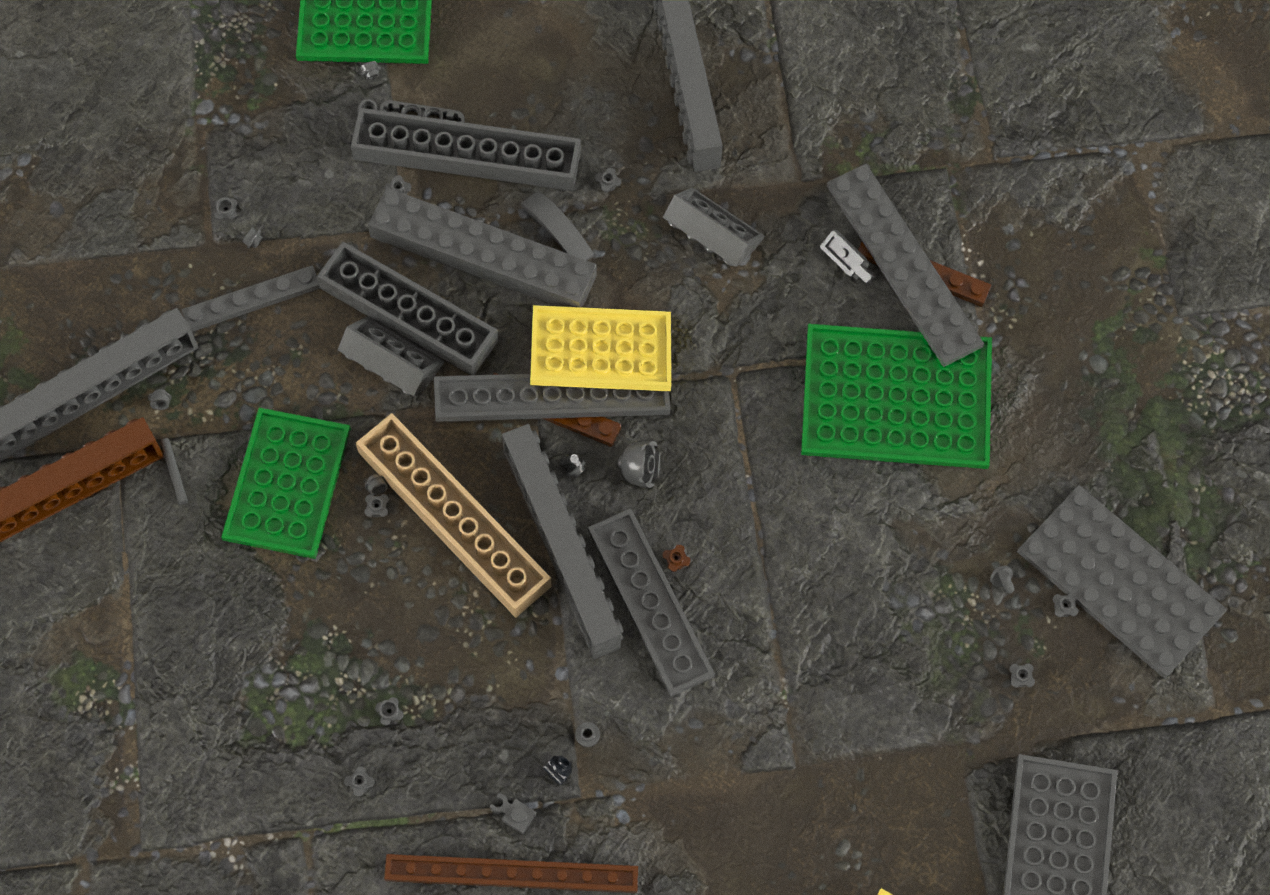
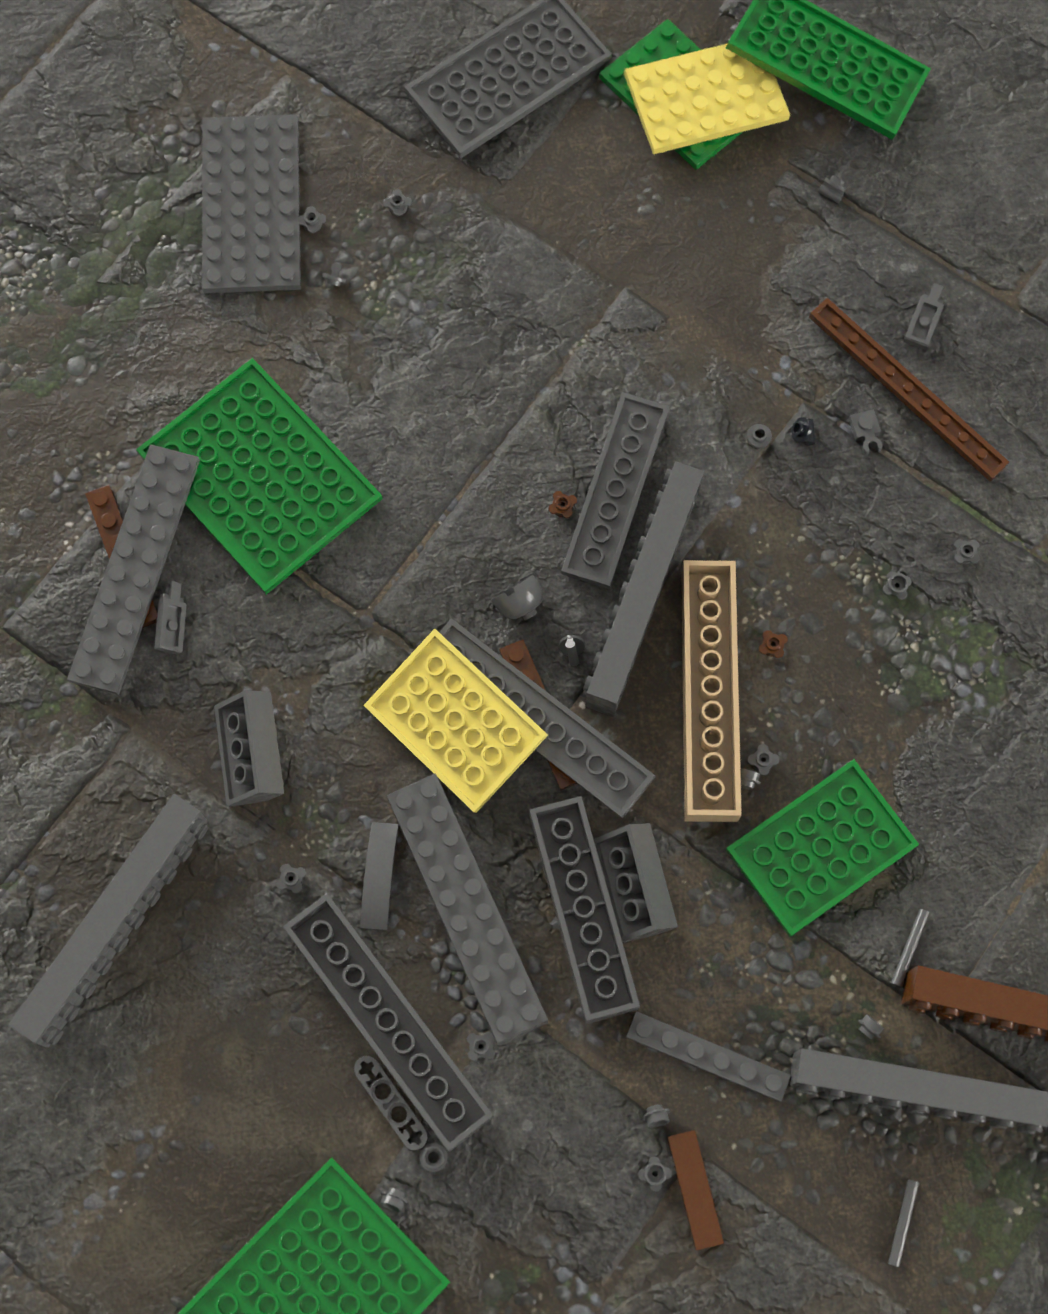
camera: 135 degrees left, 5 degrees up
none -> reddish brown tile [667,1130,724,1251]
none -> reddish brown plate [759,630,788,658]
none -> dark grey bar [888,1180,919,1267]

